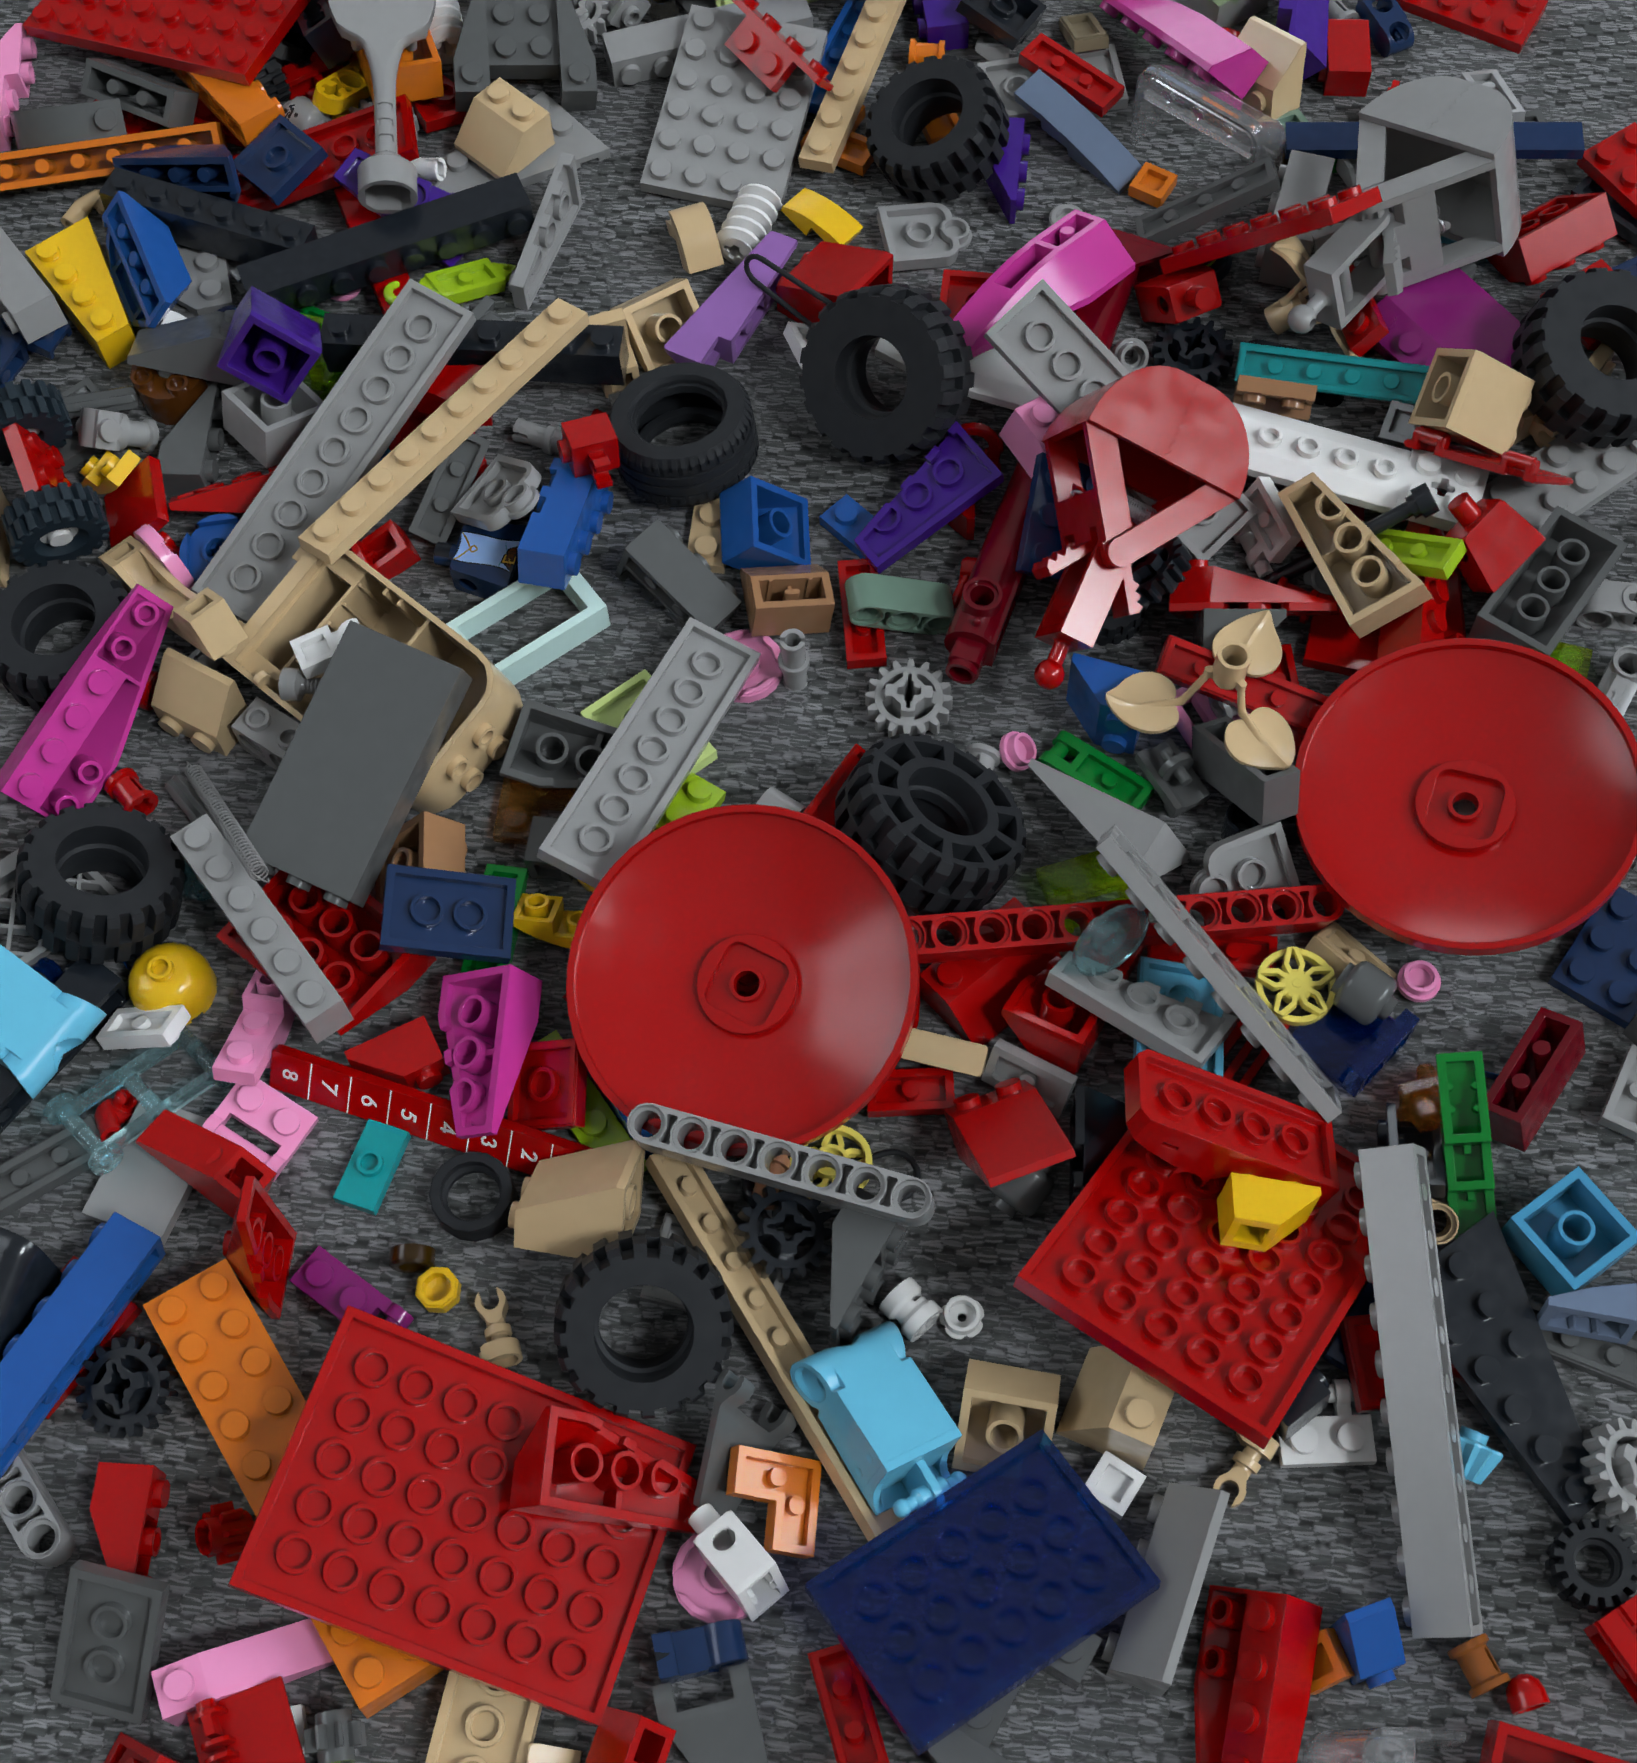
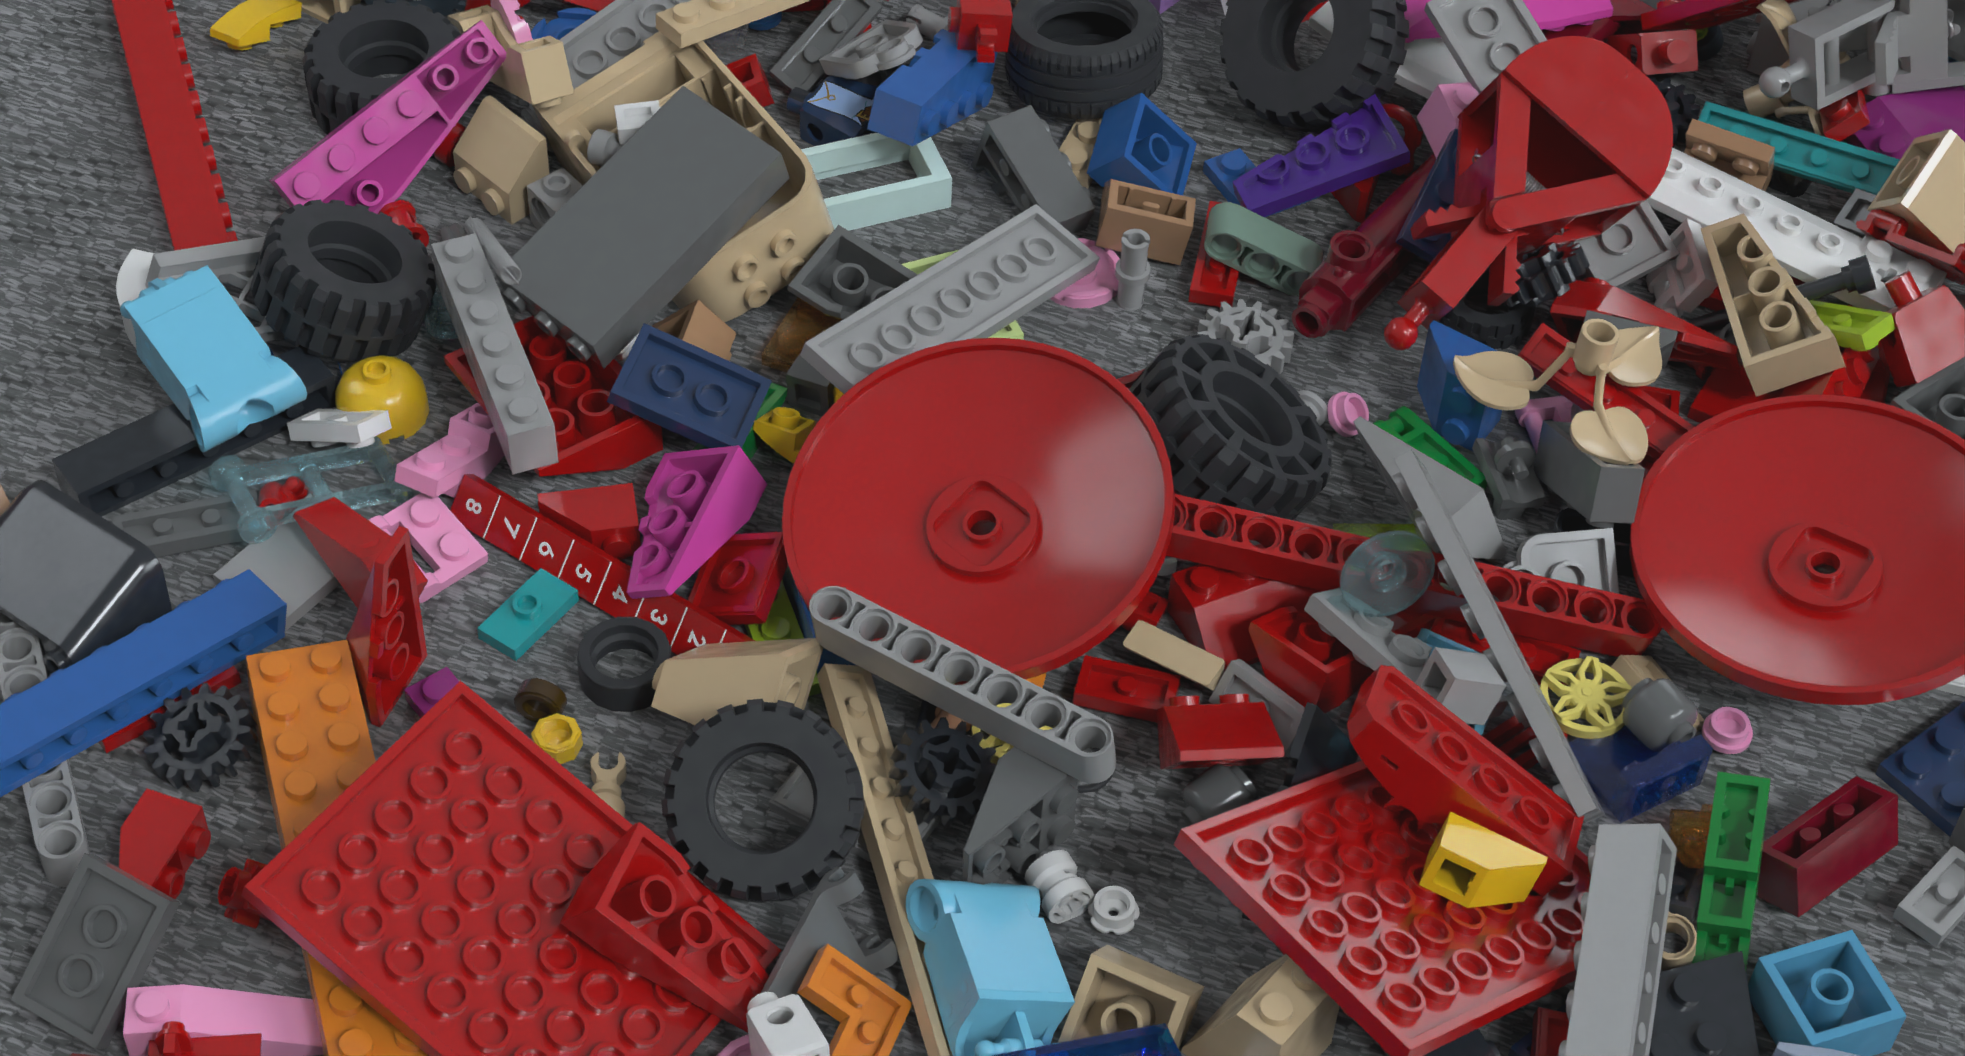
camera: 10 degrees right, 15 degrees down
none -> light grey brick [1415,647,1506,725]

